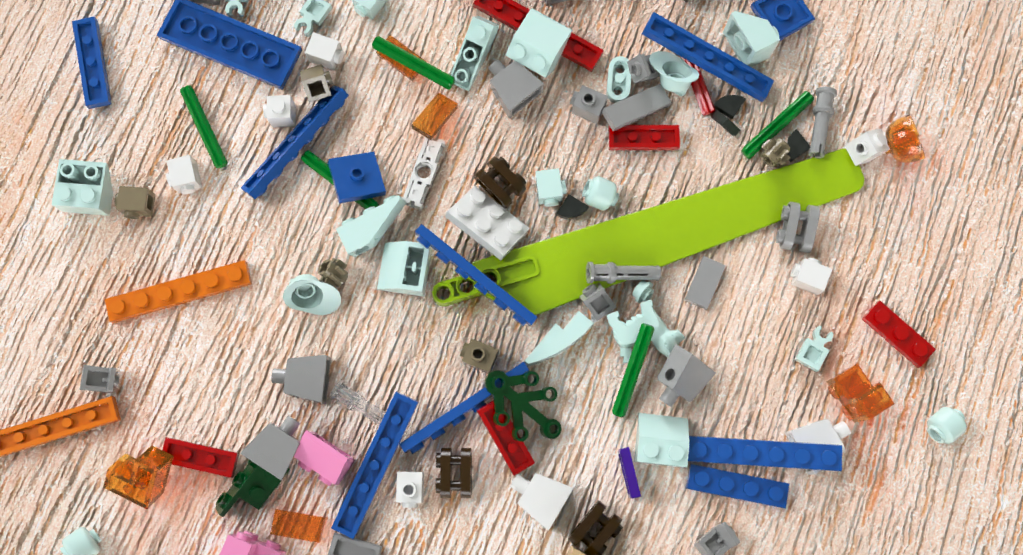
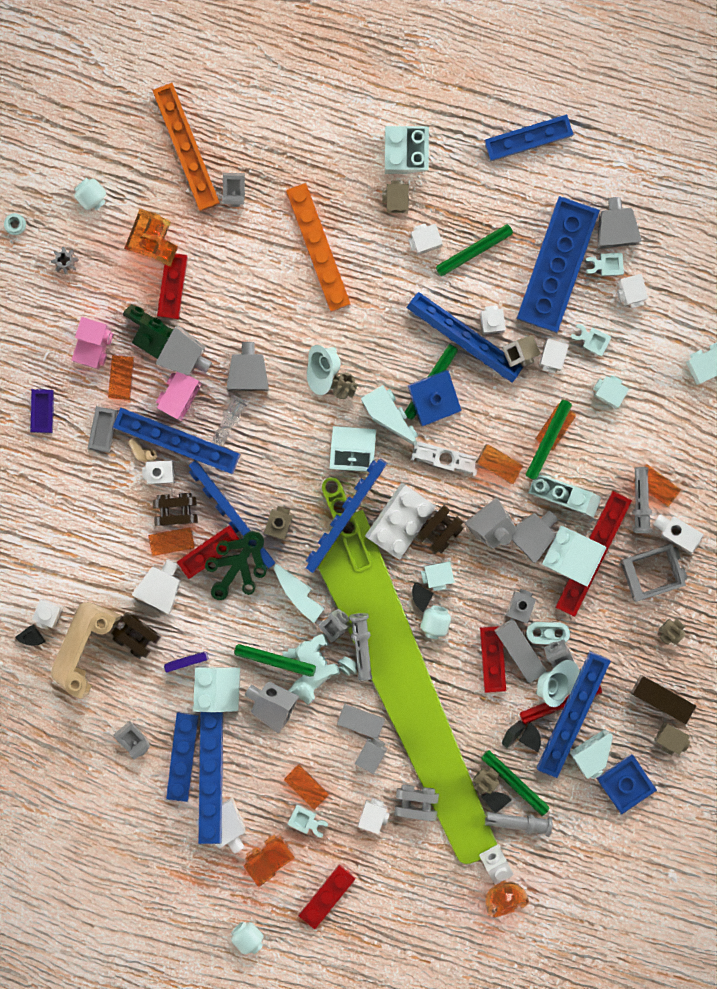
camera: 85 degrees right, 10 degrees up
none -> tan arm [128,437,157,462]
none -> clear orange tile [148,527,195,556]
none -> clear orange tile [283,764,329,810]
none -> light grey brick [355,738,387,774]
none -> light grey torso [465,497,517,549]

